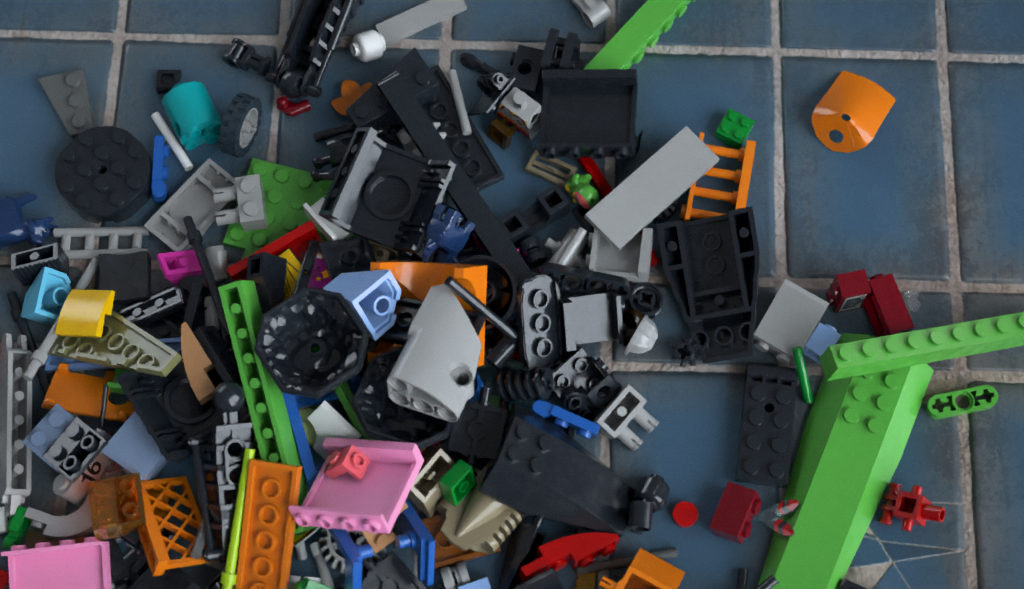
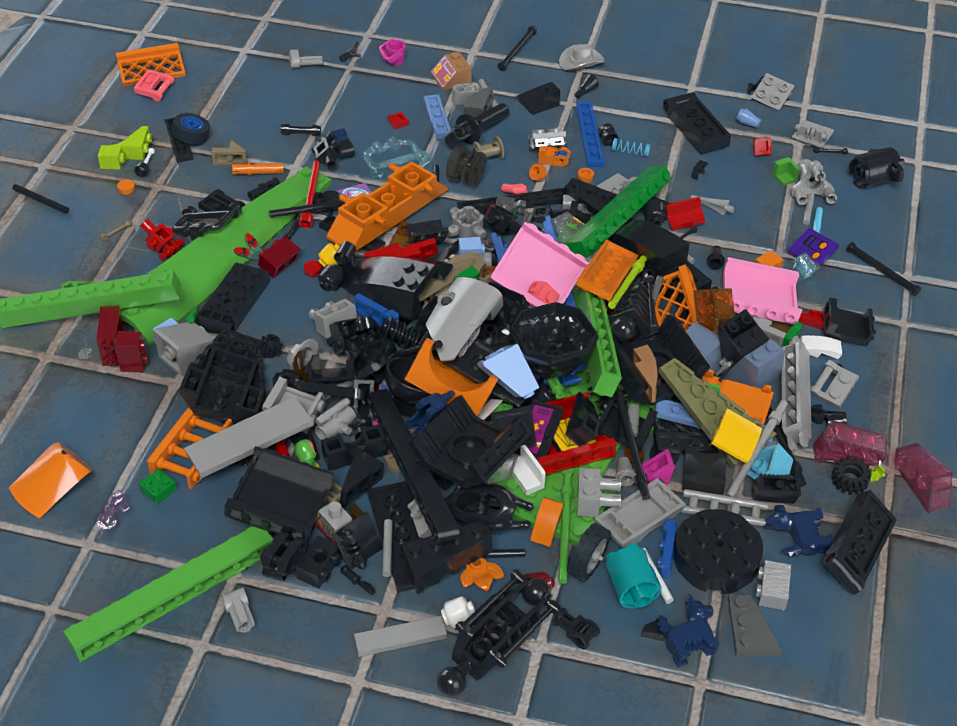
camera: 170 degrees left, 25 degrees down
none -> clear purple arm [97,490,130,530]
none -> dark tan hinge [100,220,132,241]
none -> black bar [172,203,242,238]
none -> yellow head [318,243,340,267]
none -> black slope [340,452,384,508]
none -> orange slope [530,497,564,547]
none -> bright green bar [558,473,574,584]
none -> dark blue animal [657,594,719,668]
none -> light grey brick [755,560,791,611]

